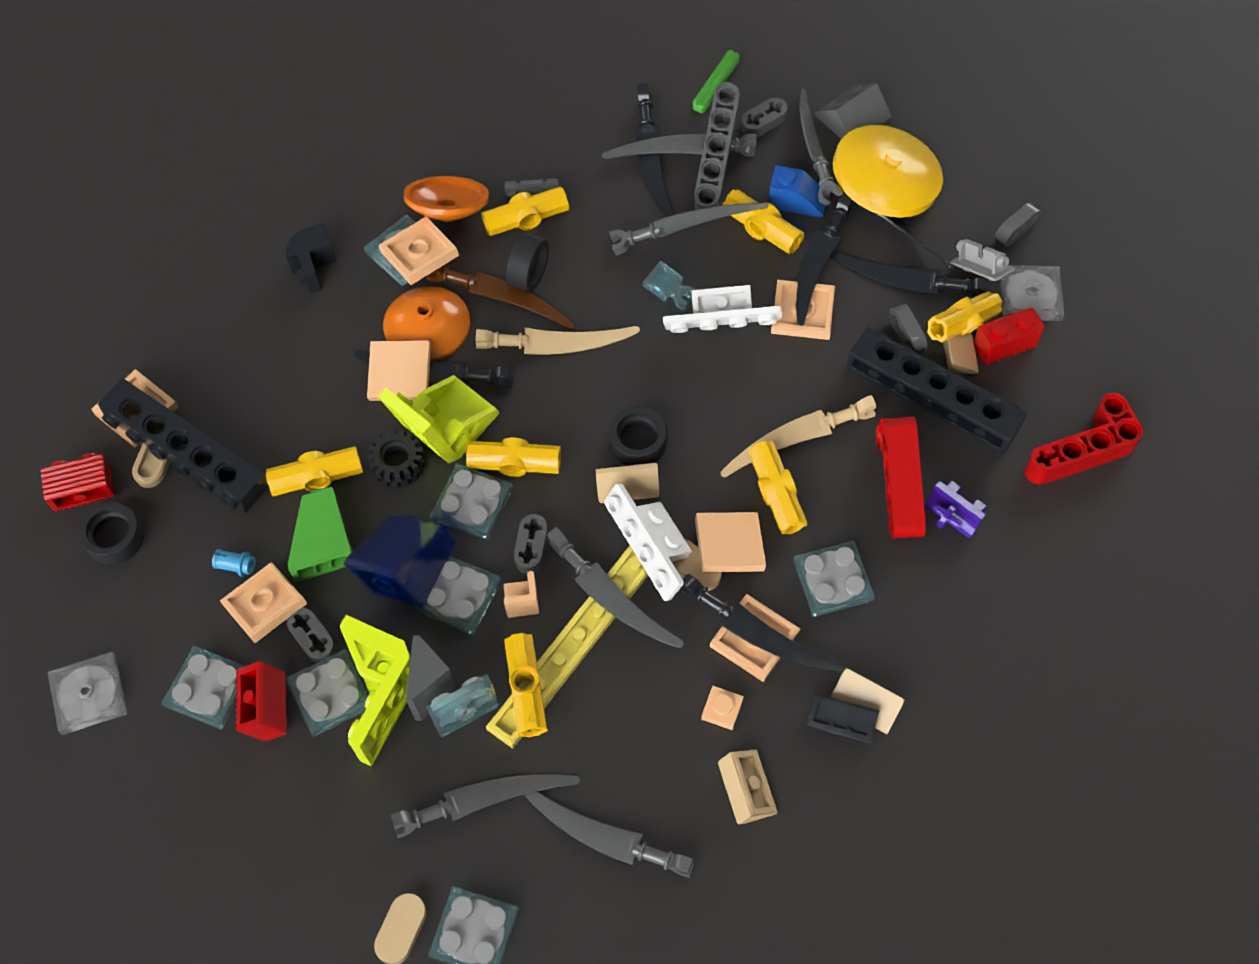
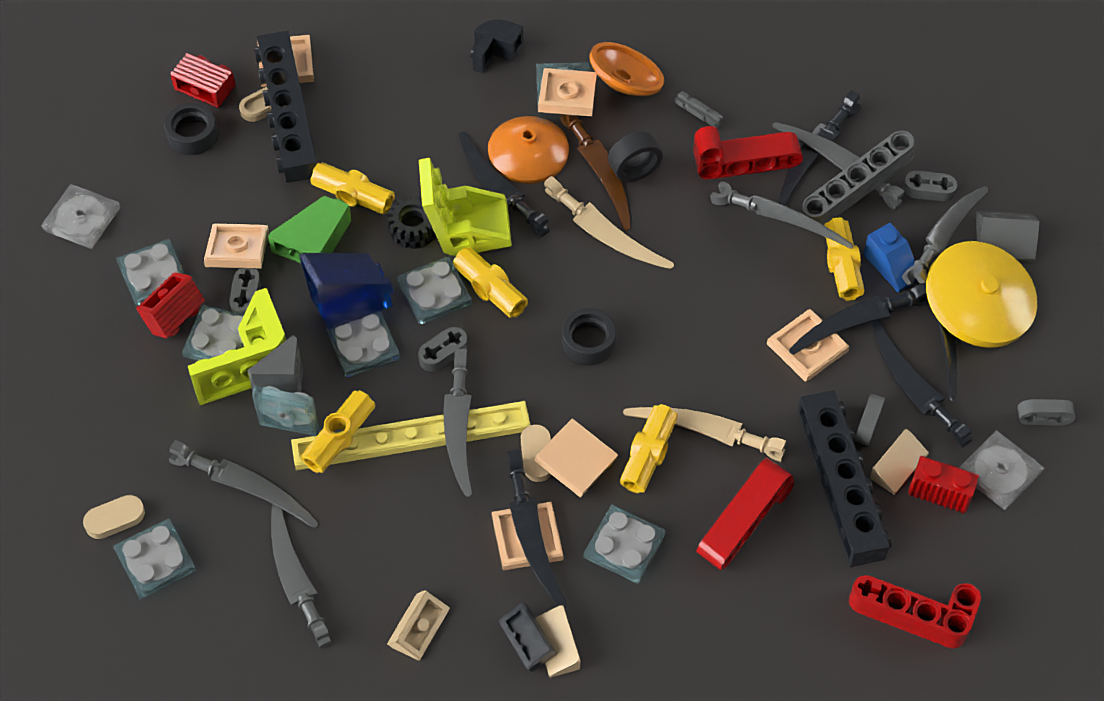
camera: 40 degrees right, 5 degrees down
dark azure pin [212,549,256,577] -> none
light nougat tile [367,341,431,401] -> none
yellow piece [481,187,569,236] -> none
light nougat panel [504,571,539,618] -> none
tan slope [595,463,660,503] -> none
white bracket [604,483,692,601] -> none
clear light blue plate [642,261,695,311] -> none
white bracket [663,285,782,333] -> none
bright green axle [692,50,740,113] -> none
light nougat plate [701,686,744,730] -> none
dark purple hips [924,481,987,539] -> none
yellow piece [927,291,1003,343] -> none
light grey hinge [950,239,1015,281] -> none
none -> red beam [694,126,803,179]

